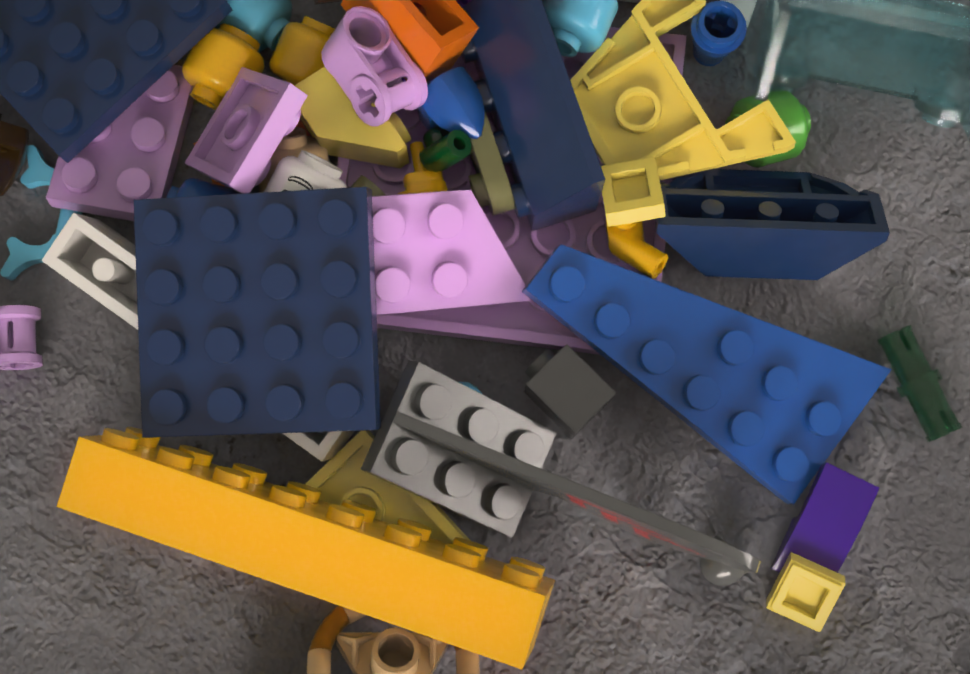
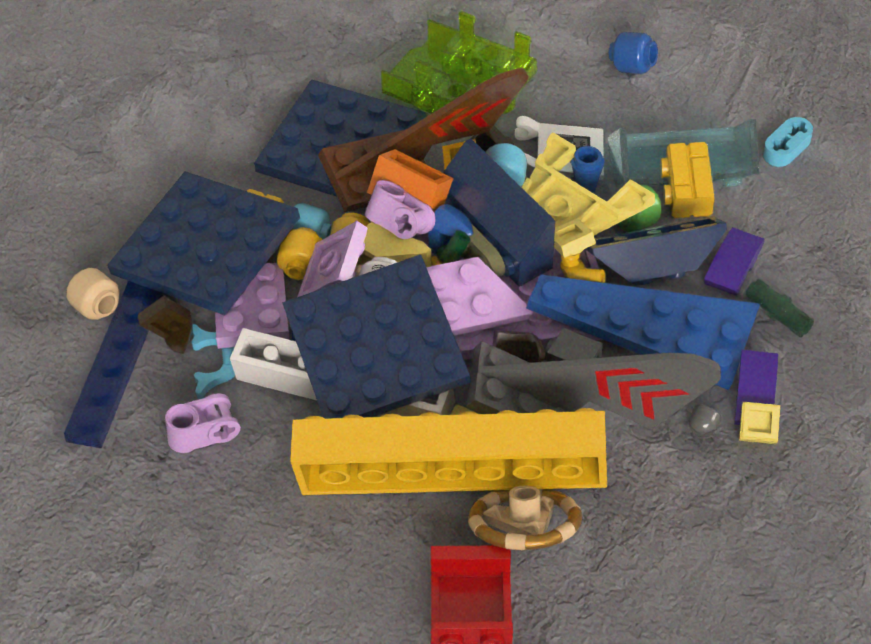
camera: 15 degrees left, 30 degrees down
none -> dark brown plate [492,330,546,363]
none -> yellow brick [660,142,715,218]
none -> dark purple slope [704,227,765,296]

